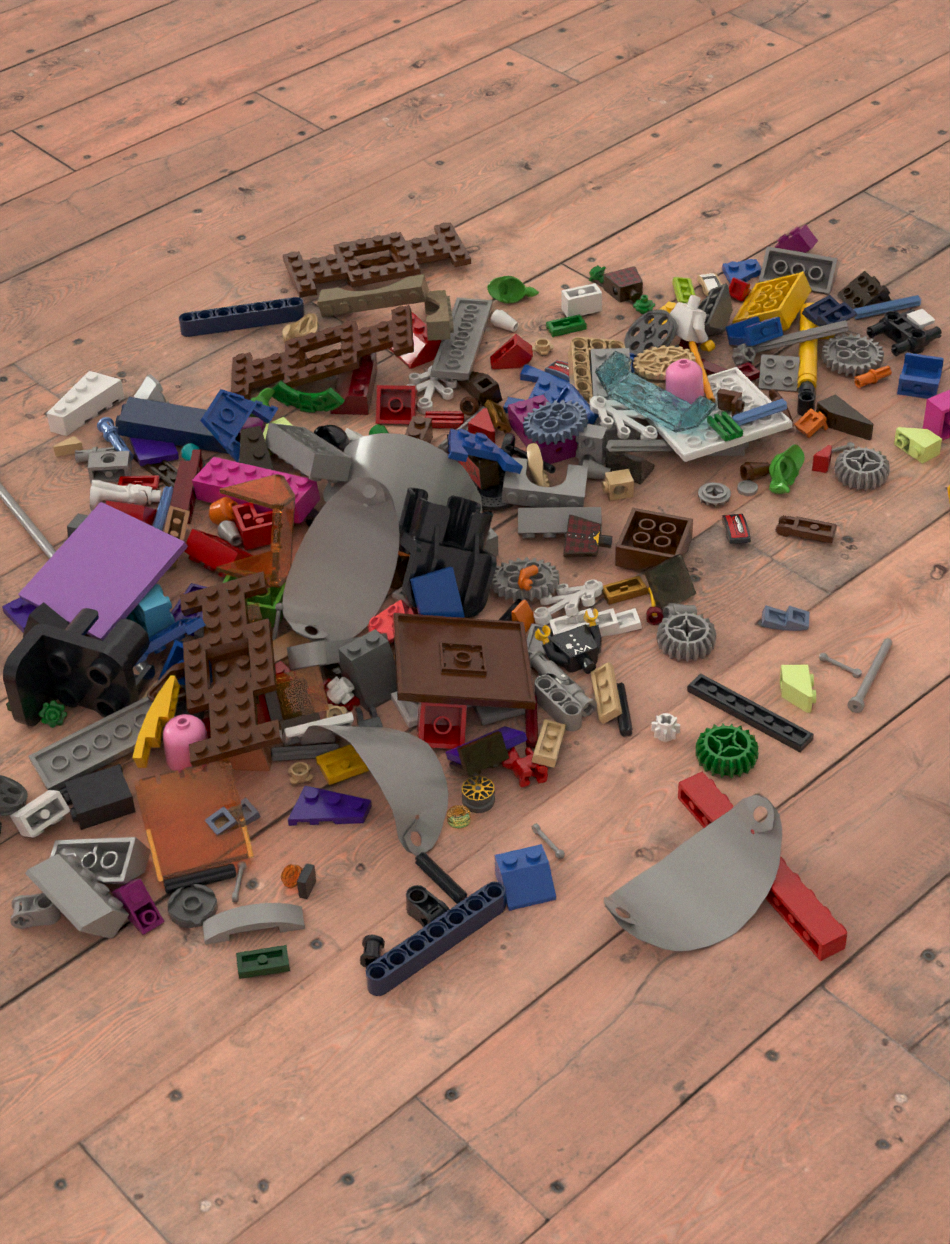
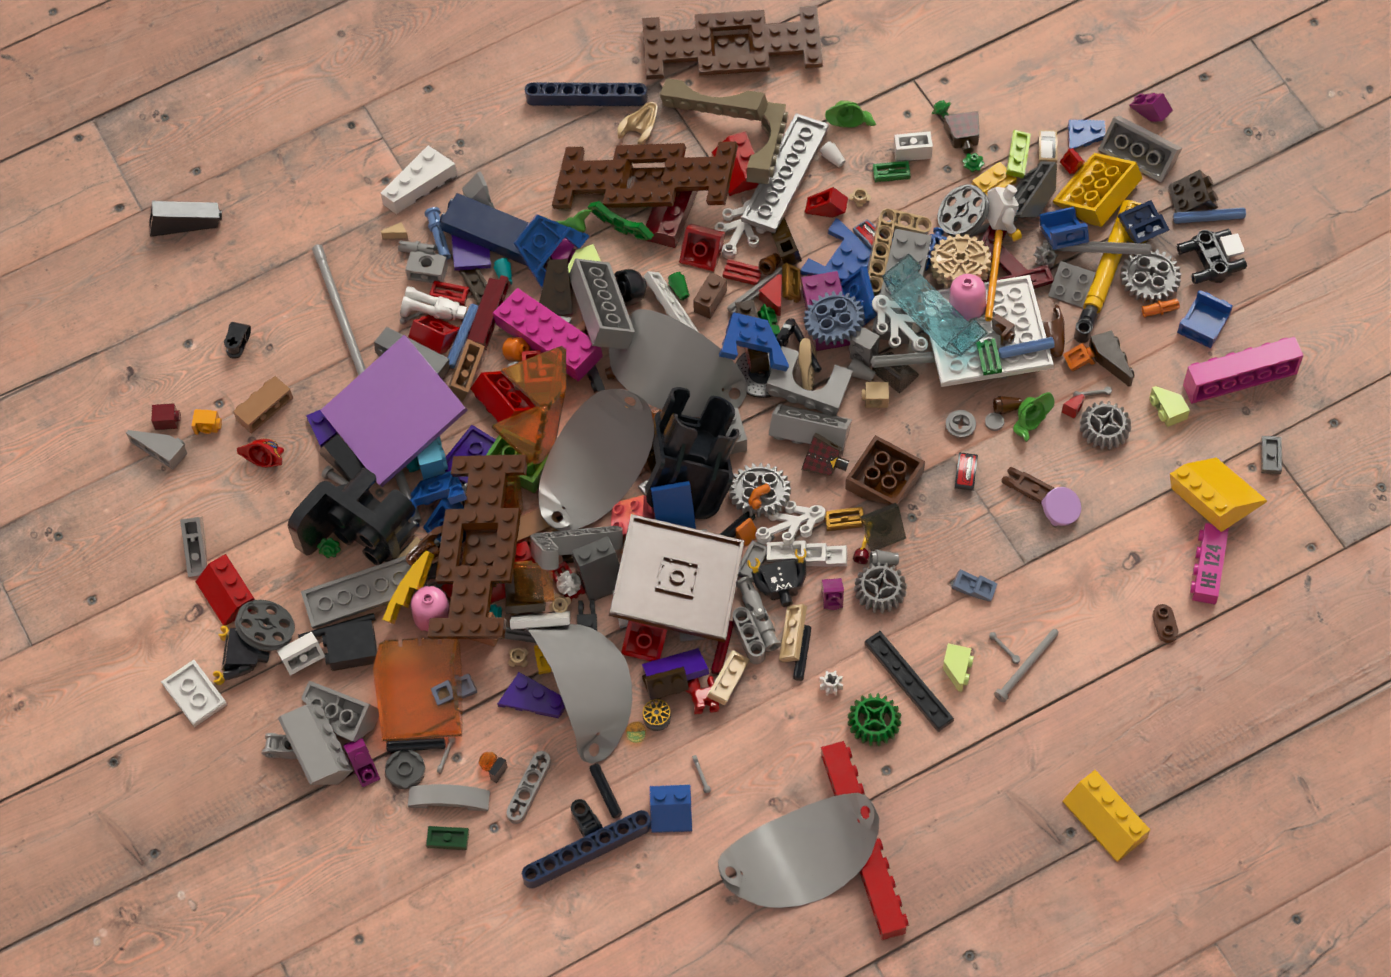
camera: 15 degrees right, 20 degrees up
light grey hinge [272,603,284,641] -> none
black bush [360,935,385,968] -> none
none -> light grey beam [506,751,551,824]
none -> magenta slope [821,578,844,610]
none -> lavender tile [1042,487,1081,526]

